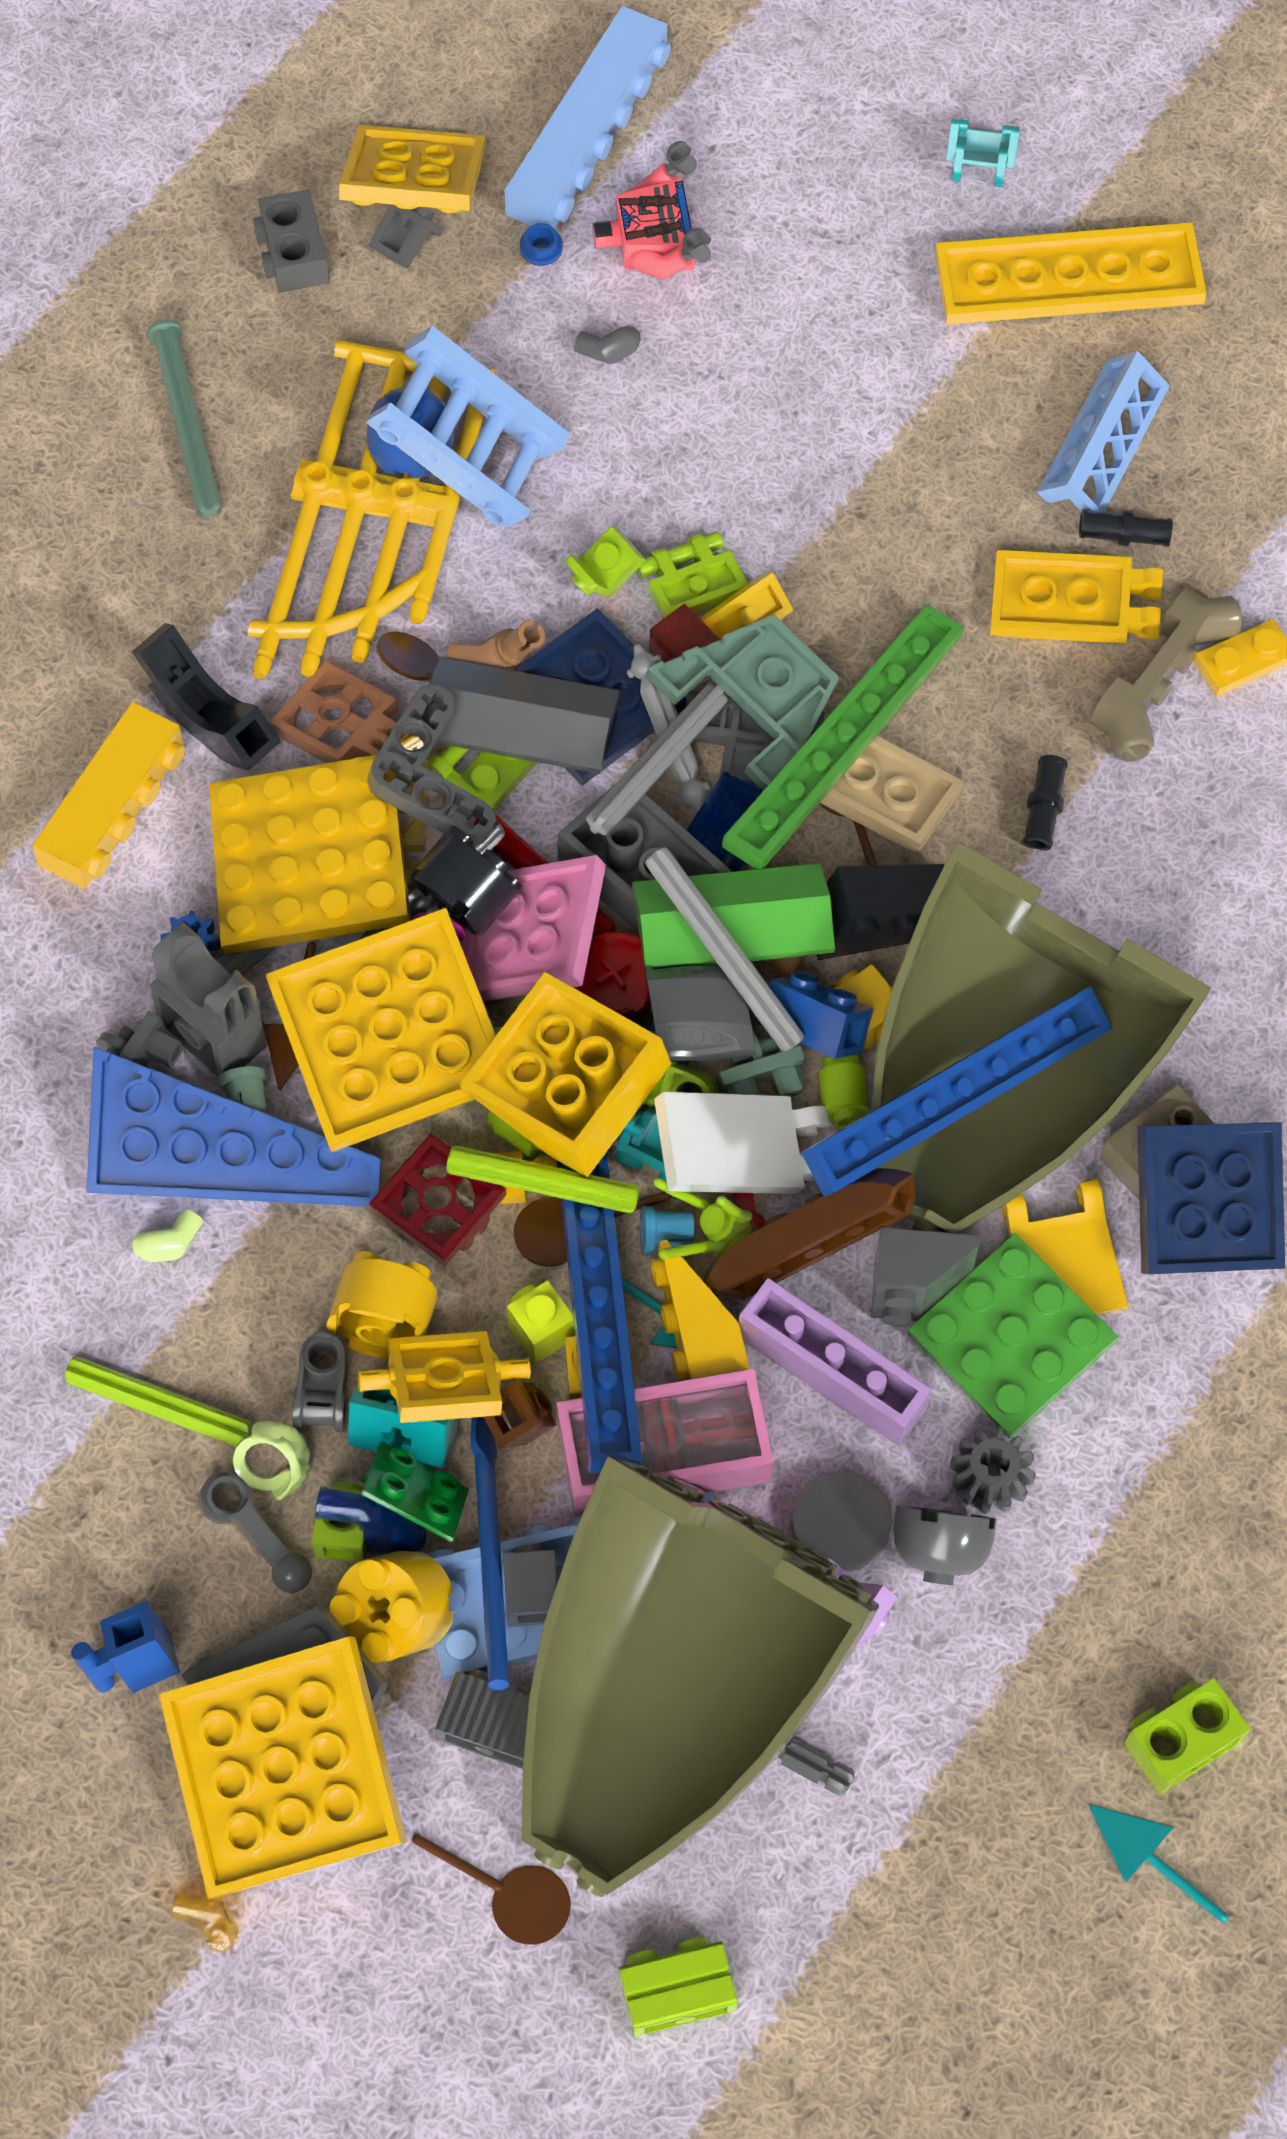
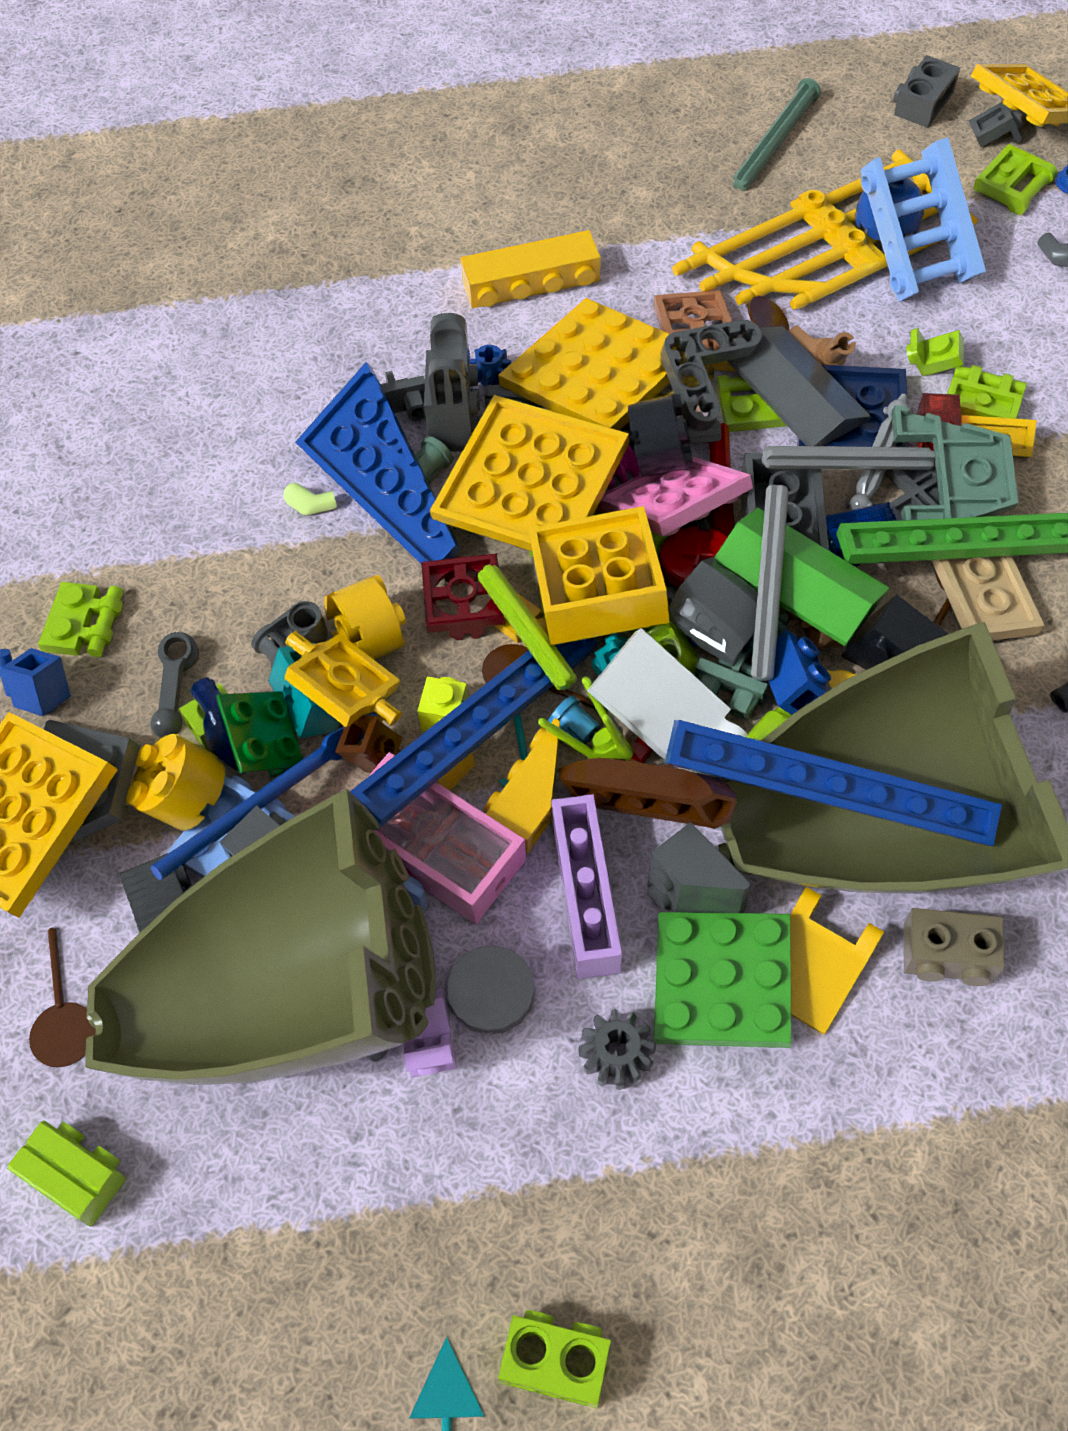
camera: 50 degrees right, 5 degrees down
lime axle [64,1356,252,1447] -> none
black arch [132,623,281,771] -> none
yellowish green piece [233,1421,310,1501] -> none
dark grey axle [778,1737,855,1796] -> none
dark grey cylinder [894,1505,997,1585] -> none
dark blue plate [1137,1122,1285,1275] -> none
none -> lime plate [38,581,124,657]
none -> lime plate [973,144,1058,215]

